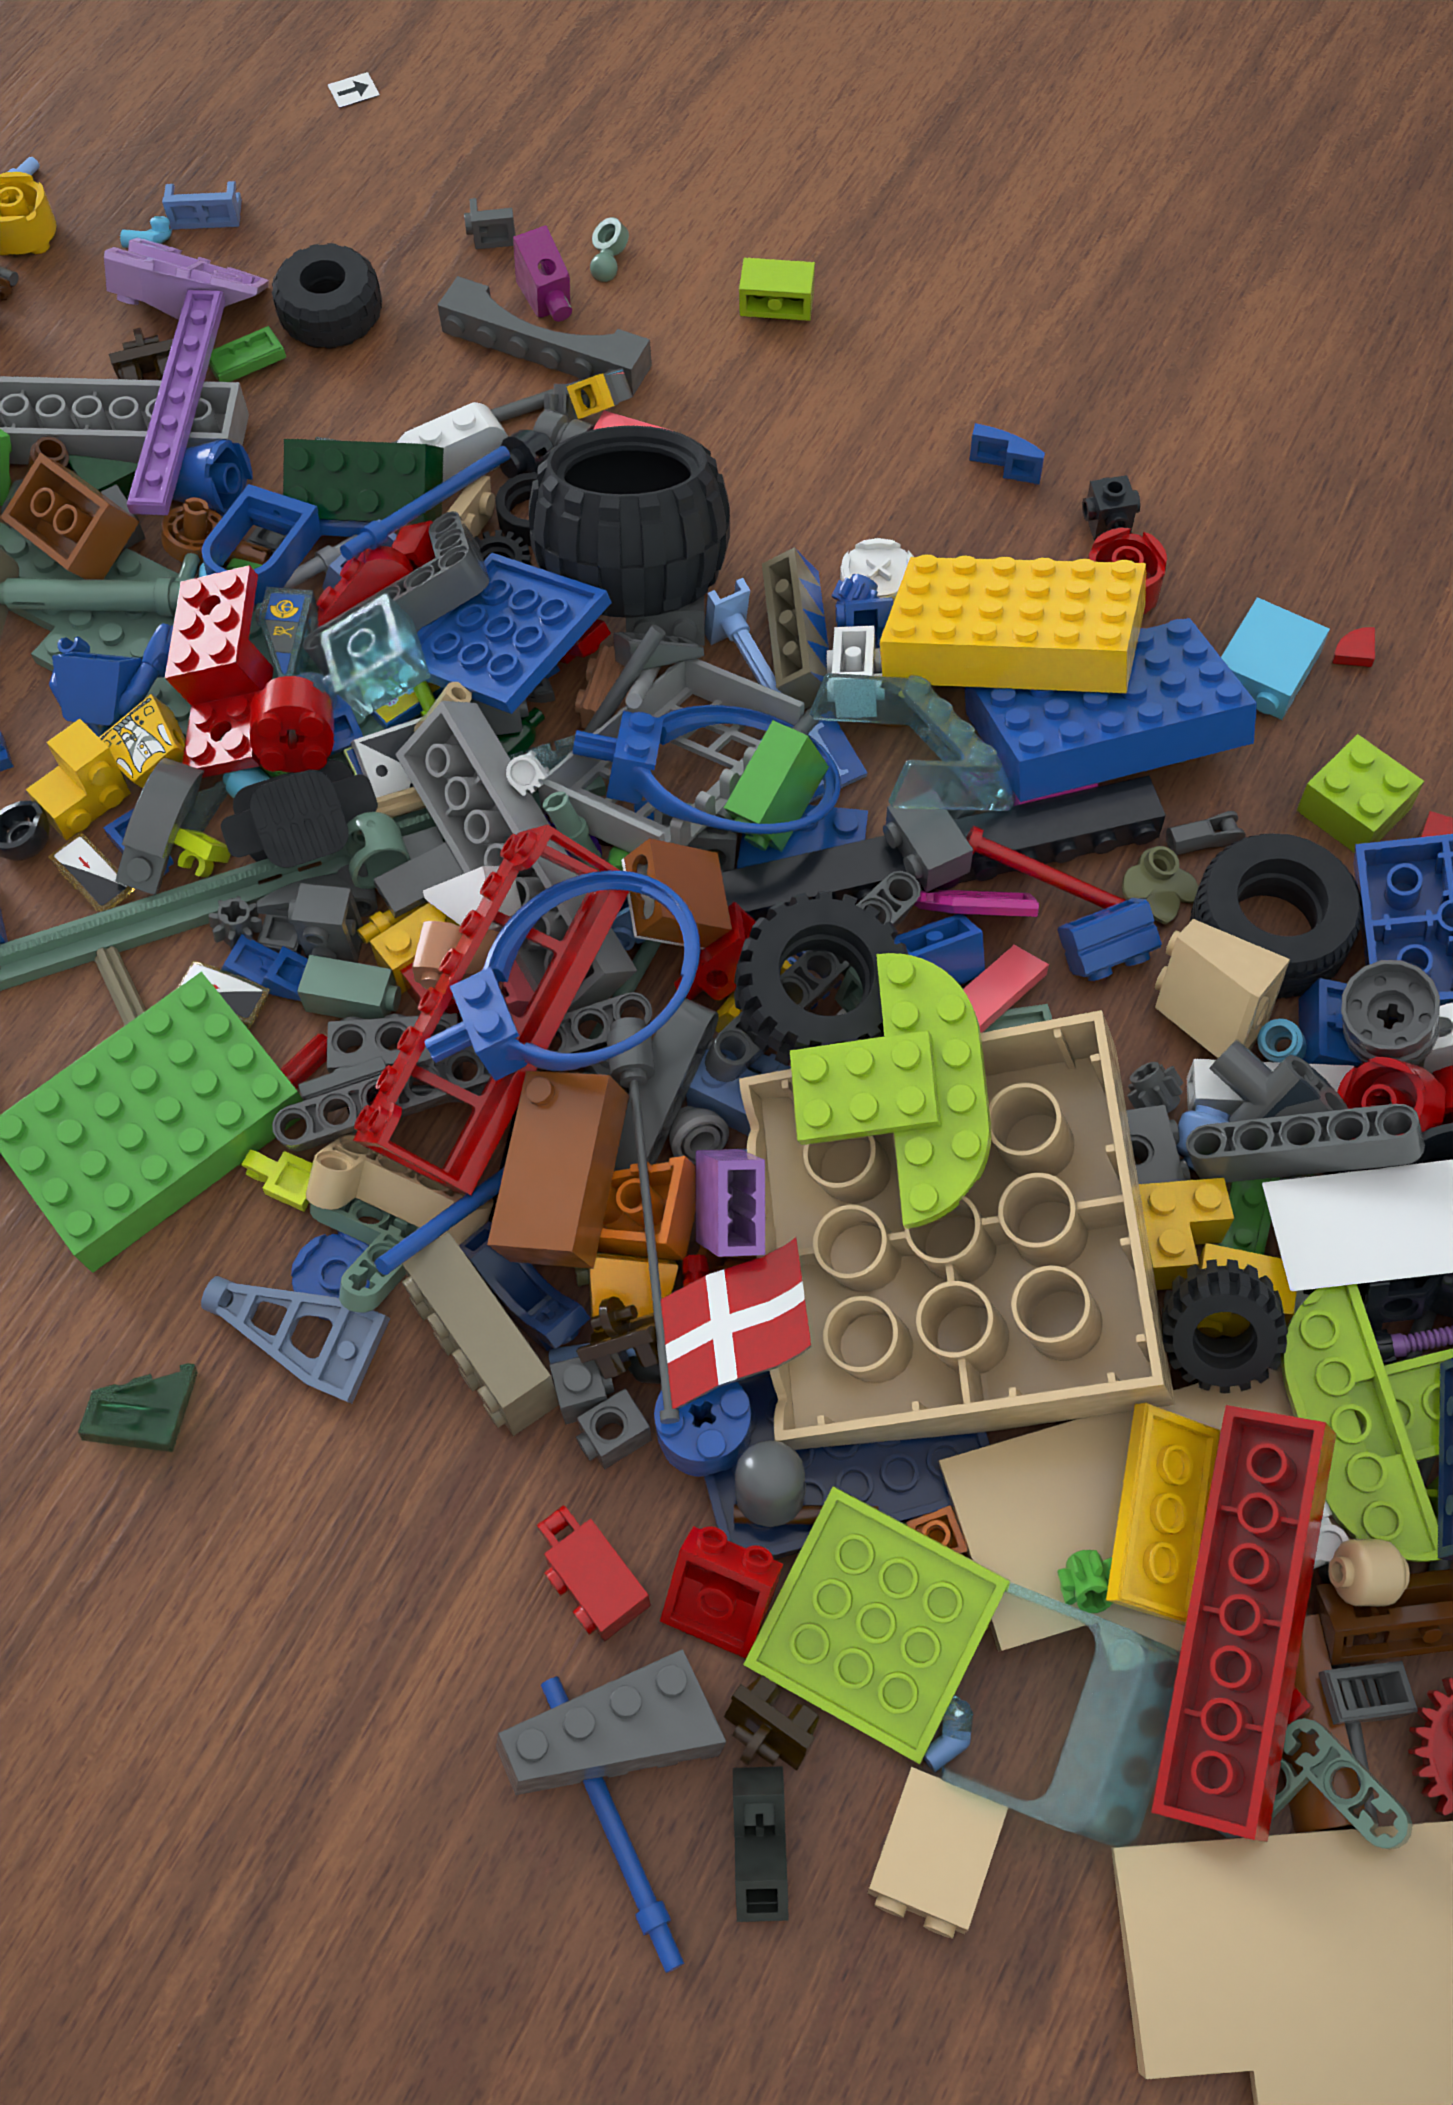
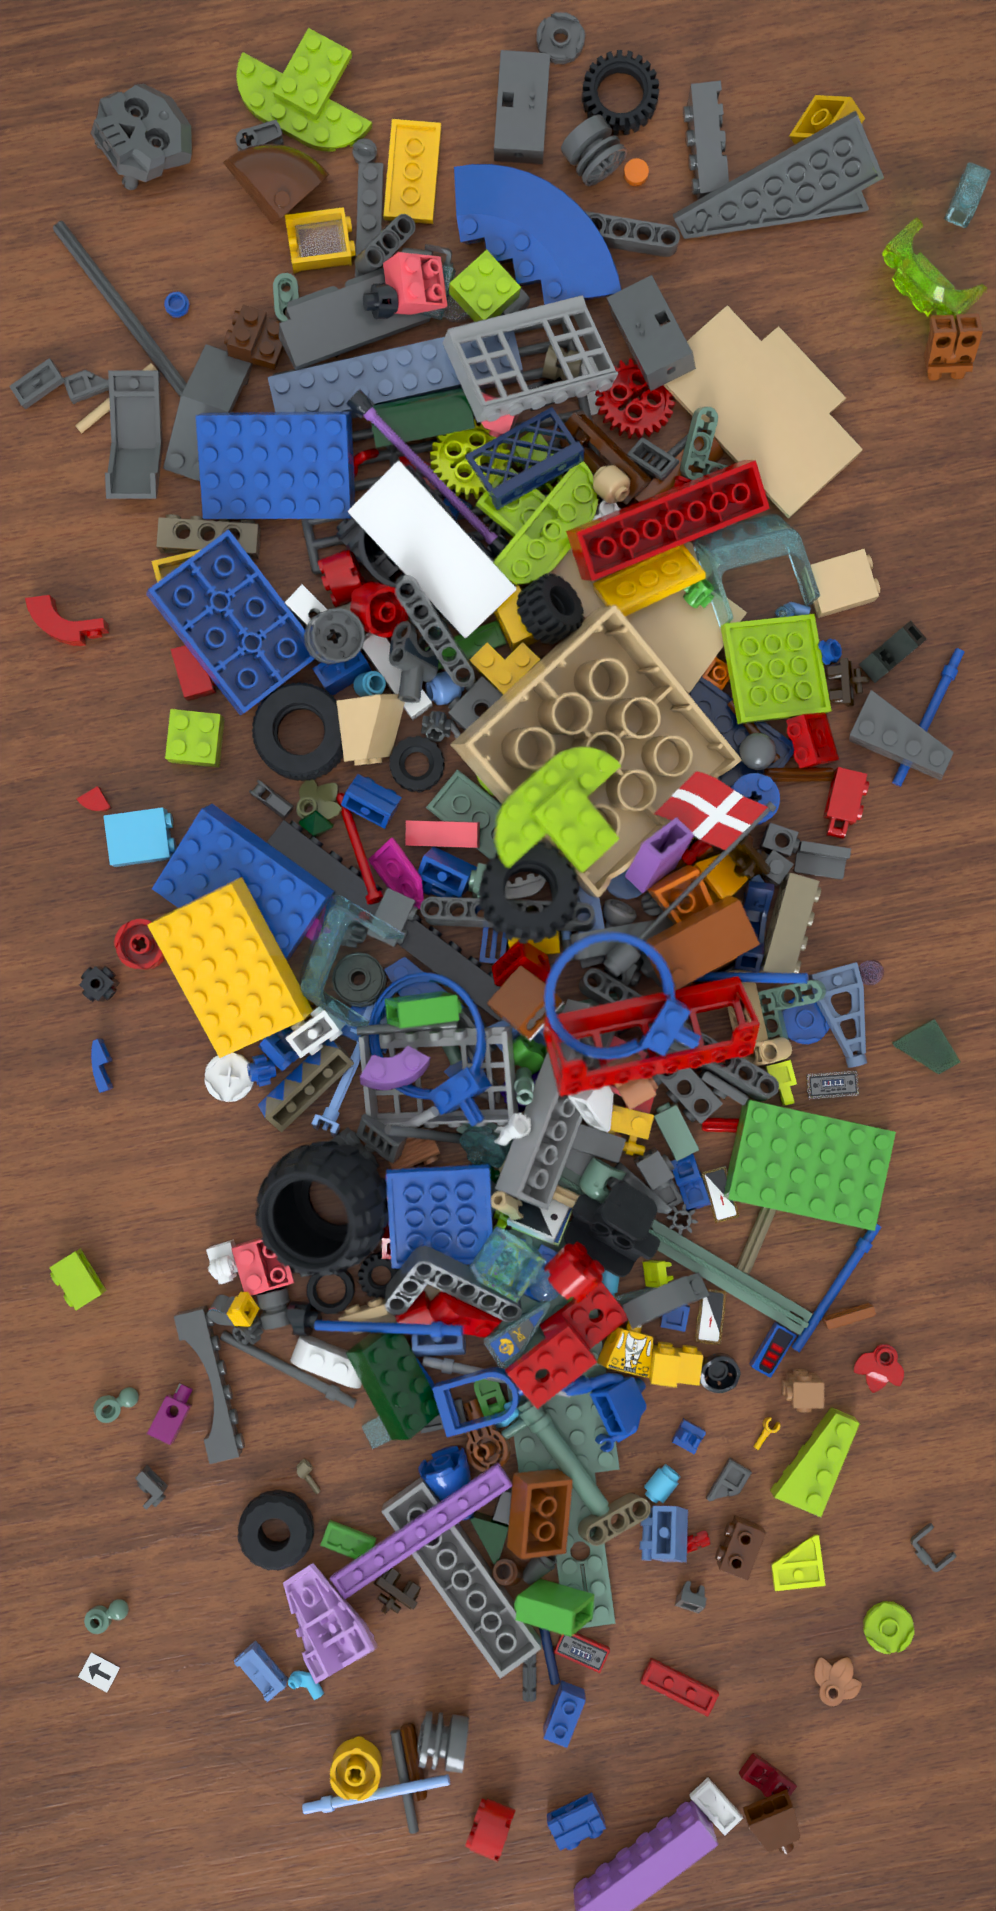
camera: 130 degrees left, 25 degrees up
none -> sand green plate [84,1599,129,1634]
none -> white brick [206,1240,238,1284]
none -> dark tan hand [297,1459,321,1494]
none -> dark green slope [298,810,334,838]
none -> pearl dark grey wheel [332,952,387,1008]
none -> medium lavender brick [360,1046,430,1090]
none -> black tyre [389,736,445,793]
none -> reddish brown axle [763,767,834,782]
none -> dark grey panel [794,841,851,880]
none -> tile [806,1070,859,1099]
none -> blue plate [818,639,842,665]
none -> clear purple tile [859,960,884,985]

